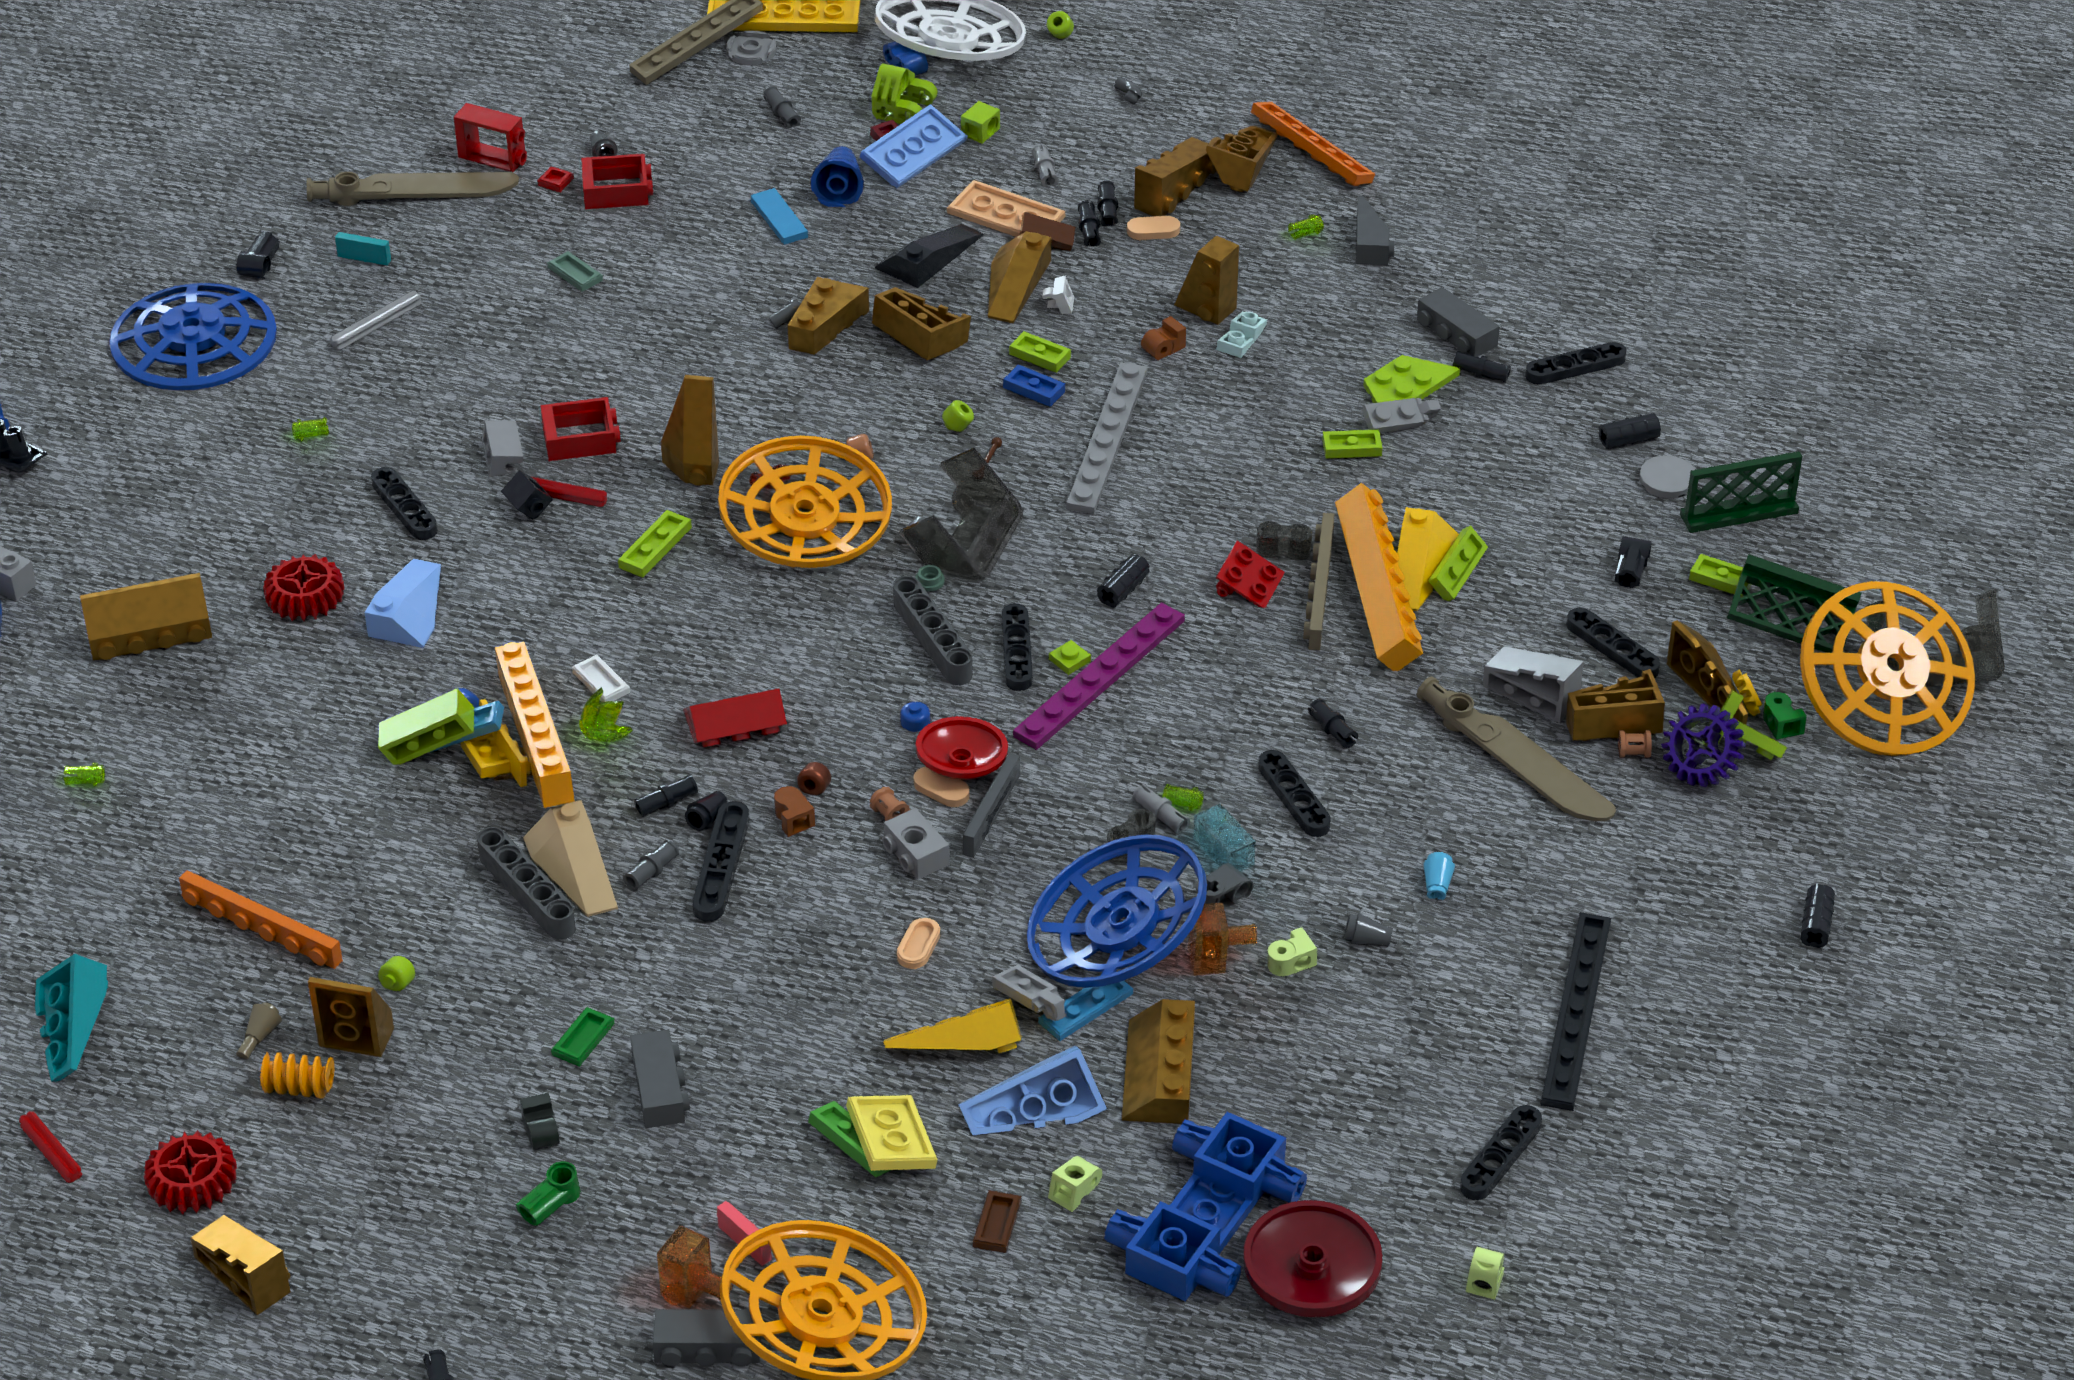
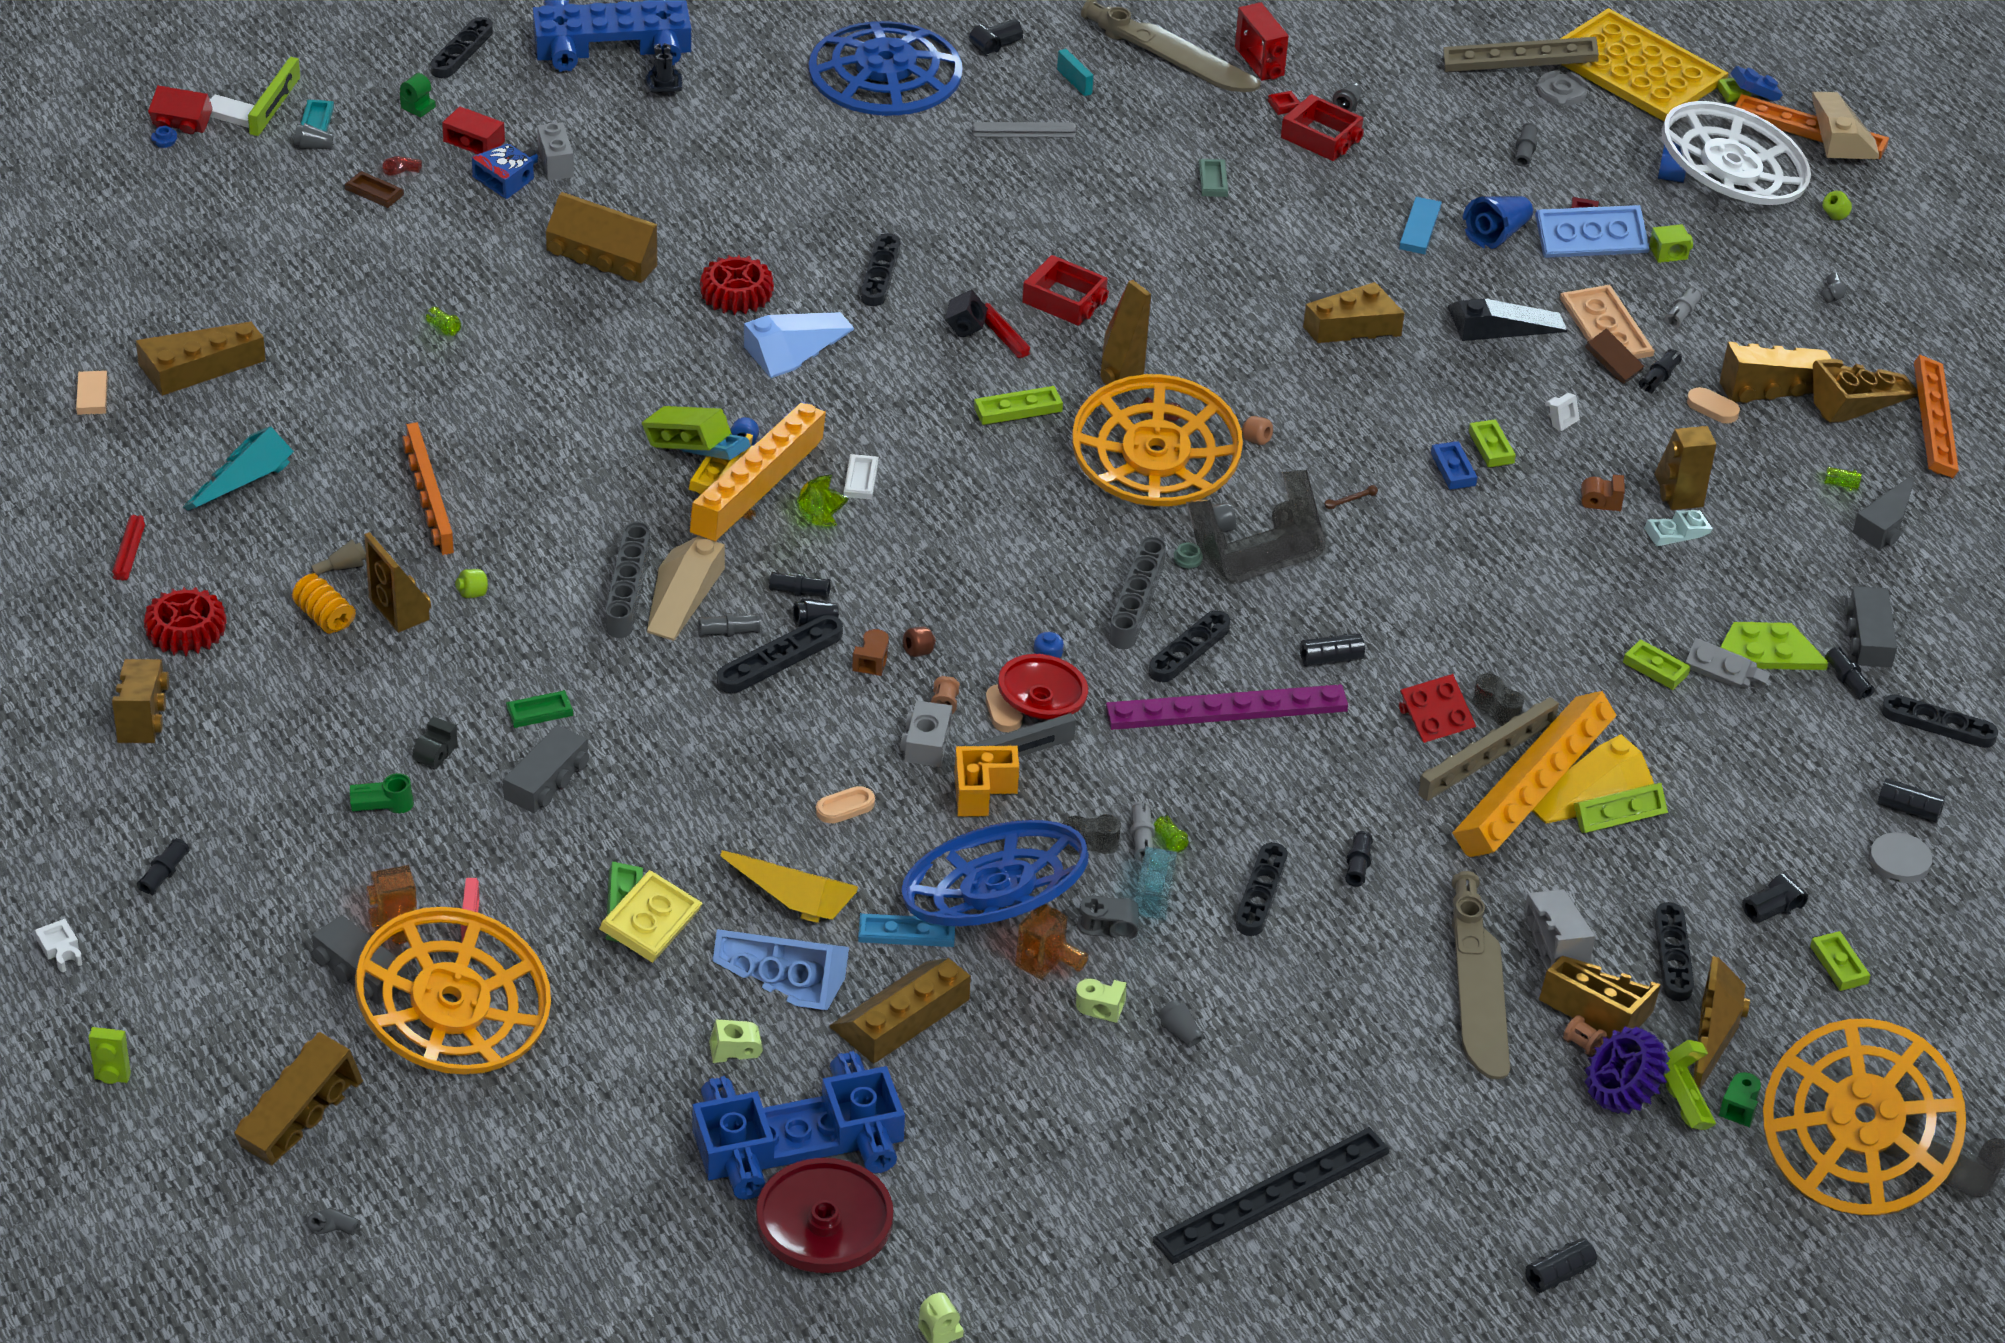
camera: 40 degrees right, 0 degrees up
clear neon green pin [292,417,329,441] -> none
light grey hinge [482,420,524,477] -> none
red slope [683,688,787,747] -> none
lime piece [871,63,938,124] -> none
pearl gold wedge [872,287,971,361] -> none
lime piece [942,400,974,432] -> none
reddish brown tile [973,1190,1022,1253] -> none
pearl gold wedge [988,231,1051,323] -> none
light grey hinge [992,965,1066,1021] -> none
lime plate [1049,640,1091,675] -> none
light grey plate [1066,362,1148,514] -> none
black pin [1097,180,1118,226] -> none
medium azure cone [1423,852,1455,900] -> none
black beam [1460,1105,1542,1200] -> none
dark green fence [1680,451,1802,533] -> none
dark green fence [1727,554,1862,653] -> none
yellow gear [1732,669,1762,716] -> none
none -> light orange brick [954,746,1019,816]

